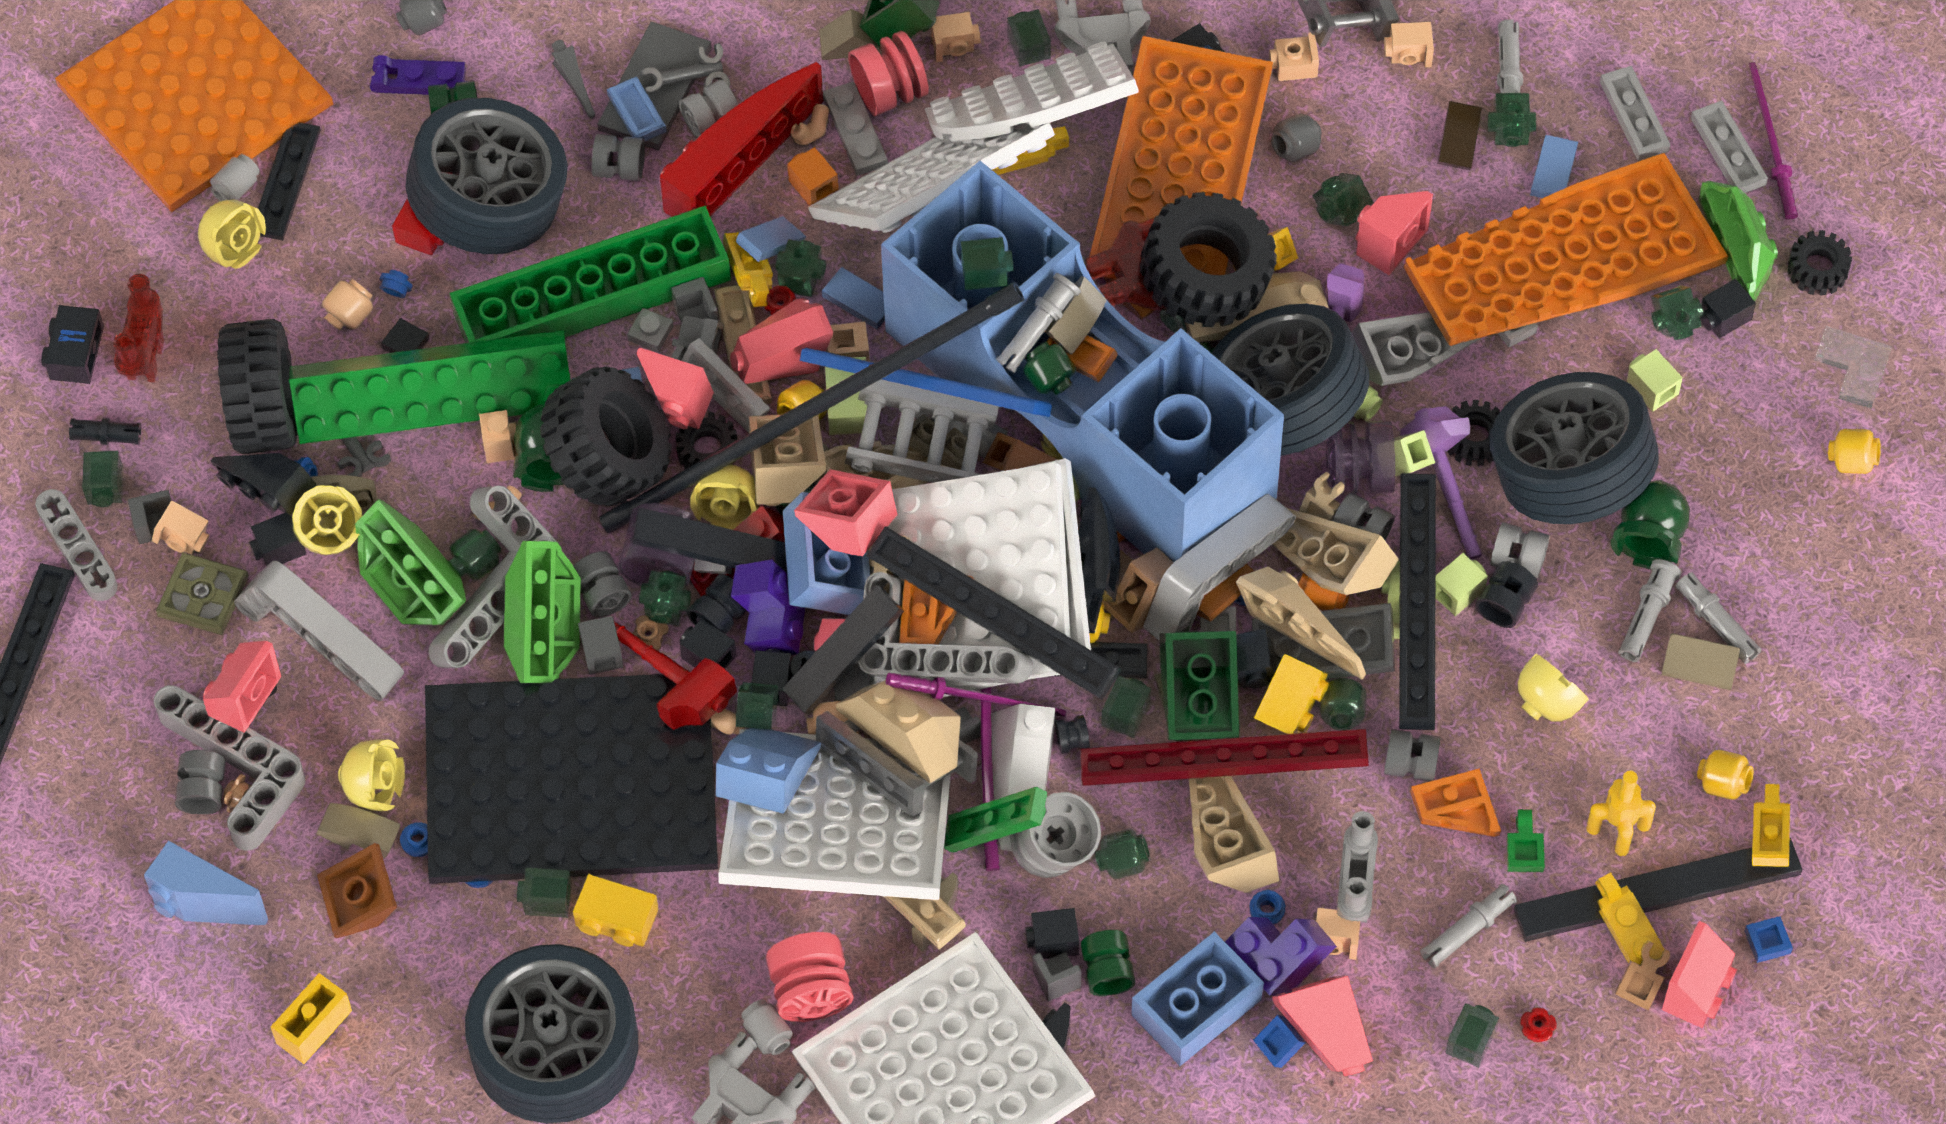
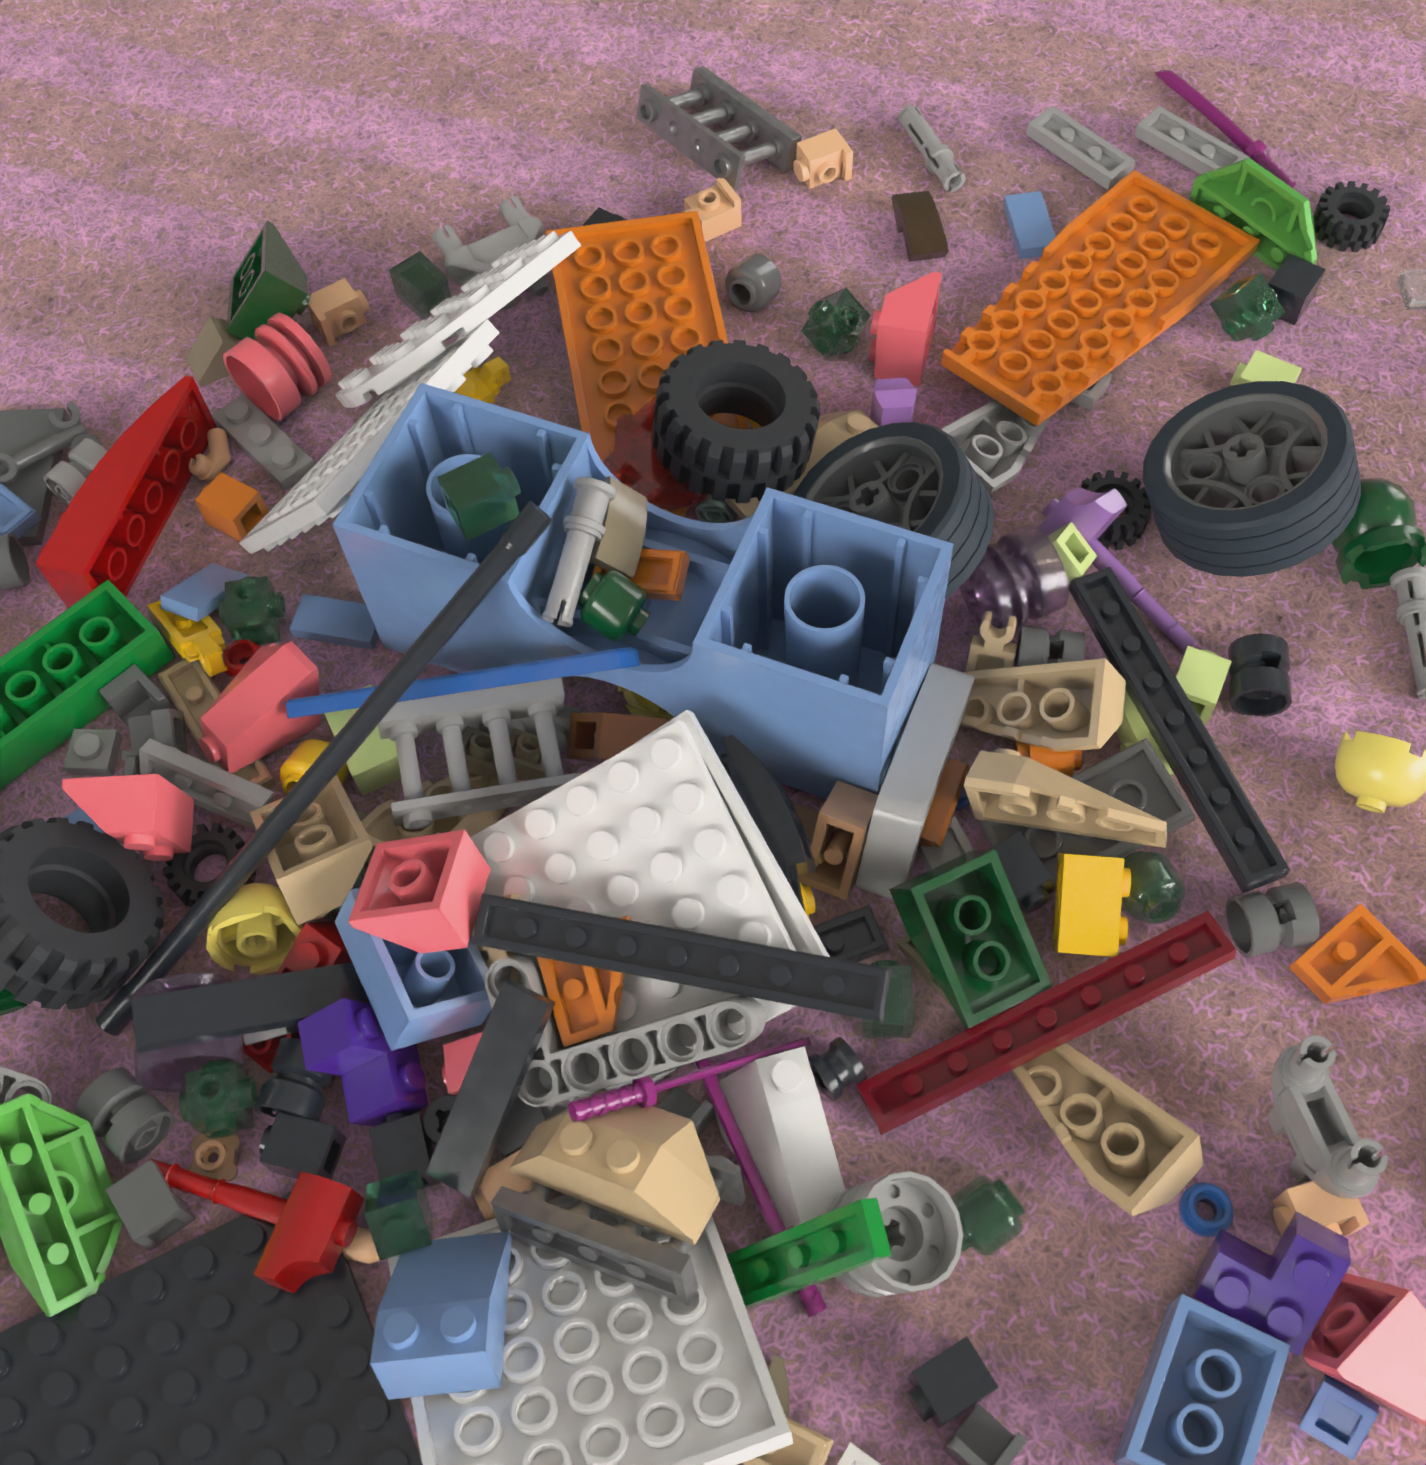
camera: 20 degrees left, 0 degrees up
light nougat brick [826,321,870,362] -> none
dark green wheel [1081,930,1135,996] -> none
clear green brick [1488,93,1536,147] -> none
light grey wheel [1490,522,1550,579] -> none

